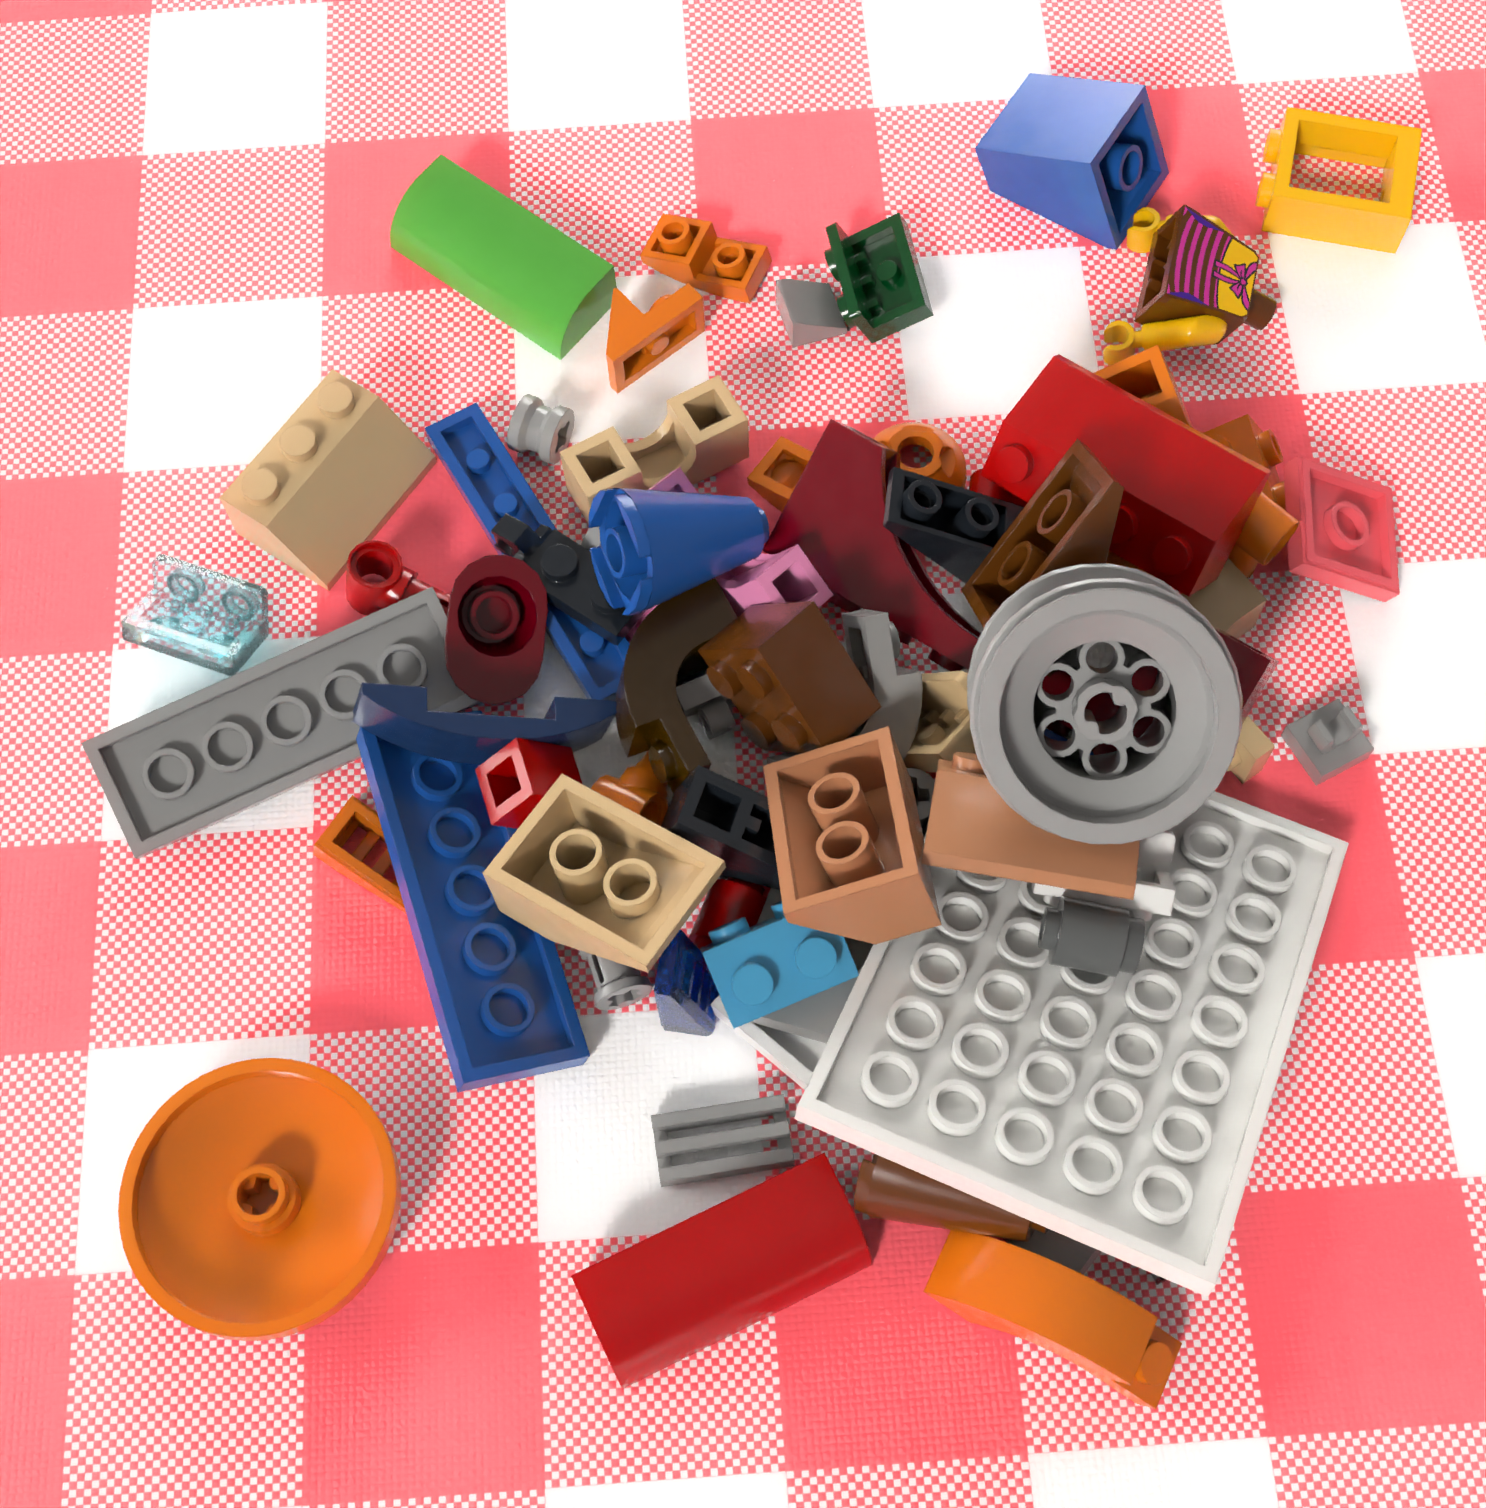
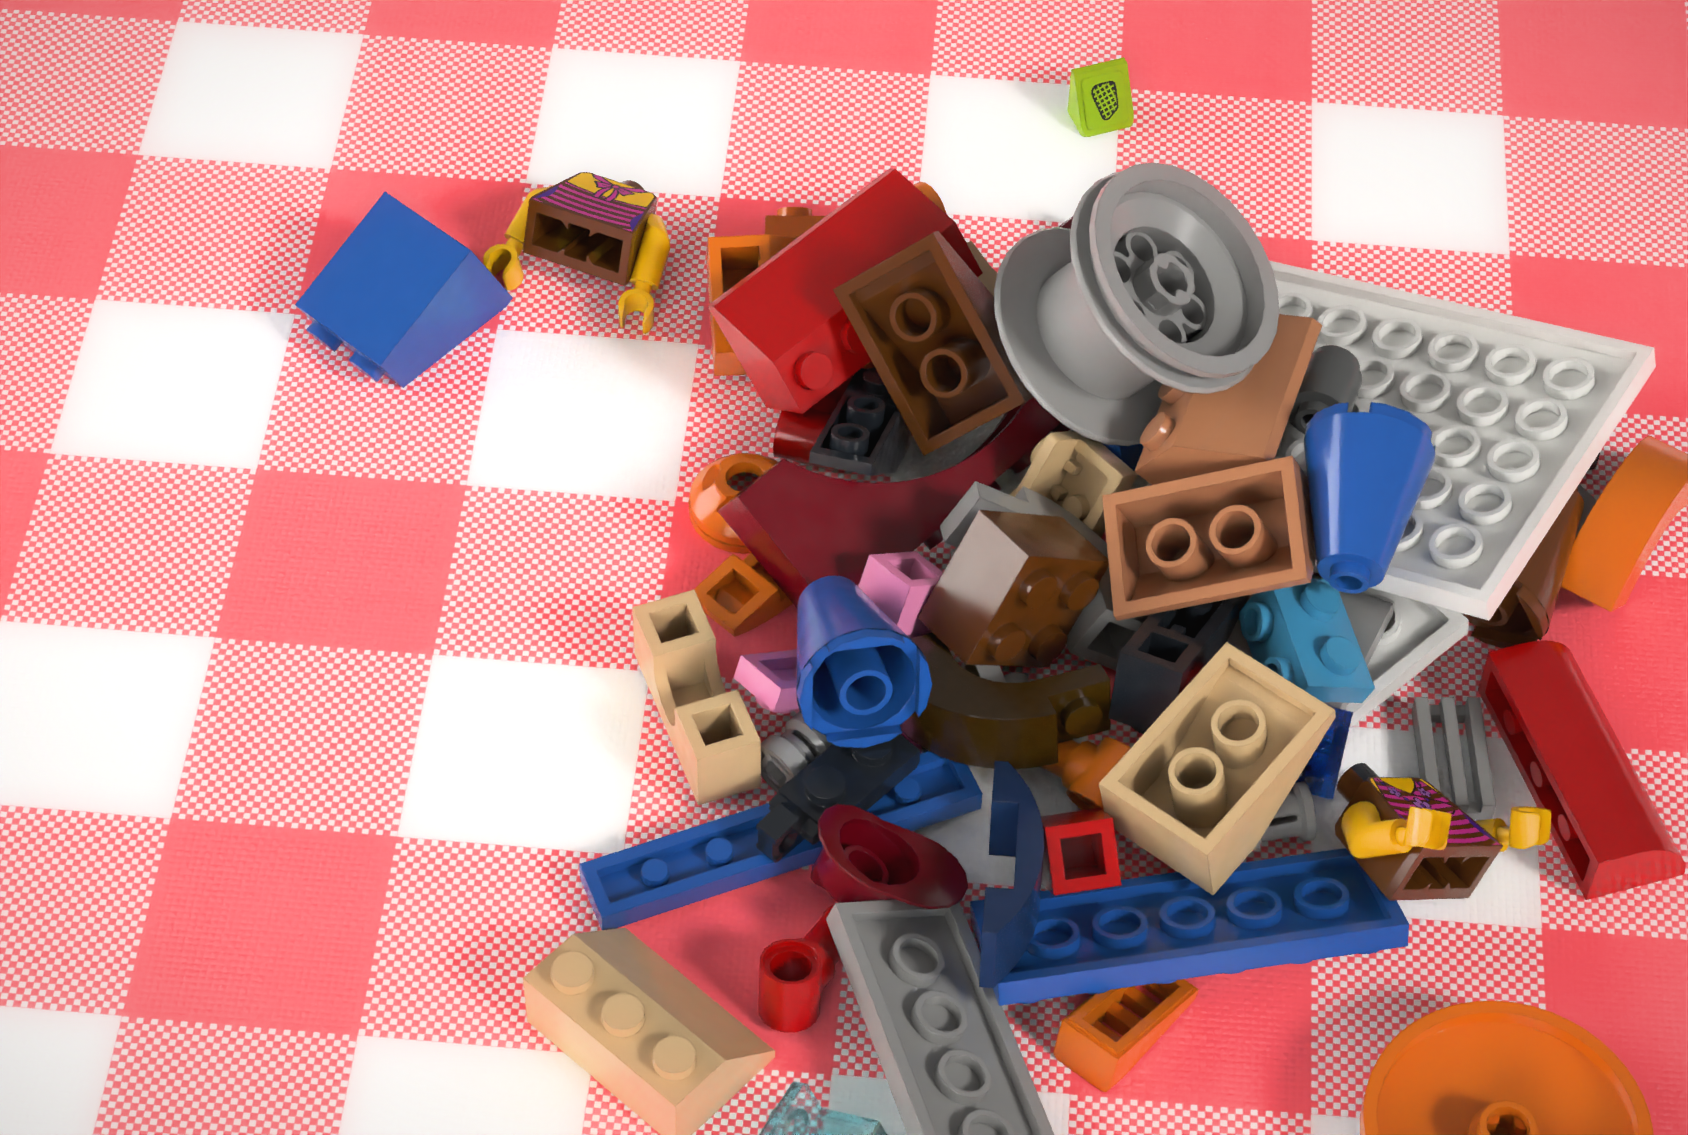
camera: 85 degrees left, 15 degrees down
bright green brick [390,154,617,360] -> none
light grey wheel [507,394,575,465] -> none
orange slope [606,283,705,394] -> none
orange slope [640,213,772,304] -> none
light grey slope [776,279,847,348] -> none
dark green bracket [824,213,934,343] -> none
yellow window [1255,107,1422,254] -> none
coral tile [1283,456,1400,602] -> none
none -> blue cone [1304,402,1436,594]
none -> torso [1335,763,1551,901]

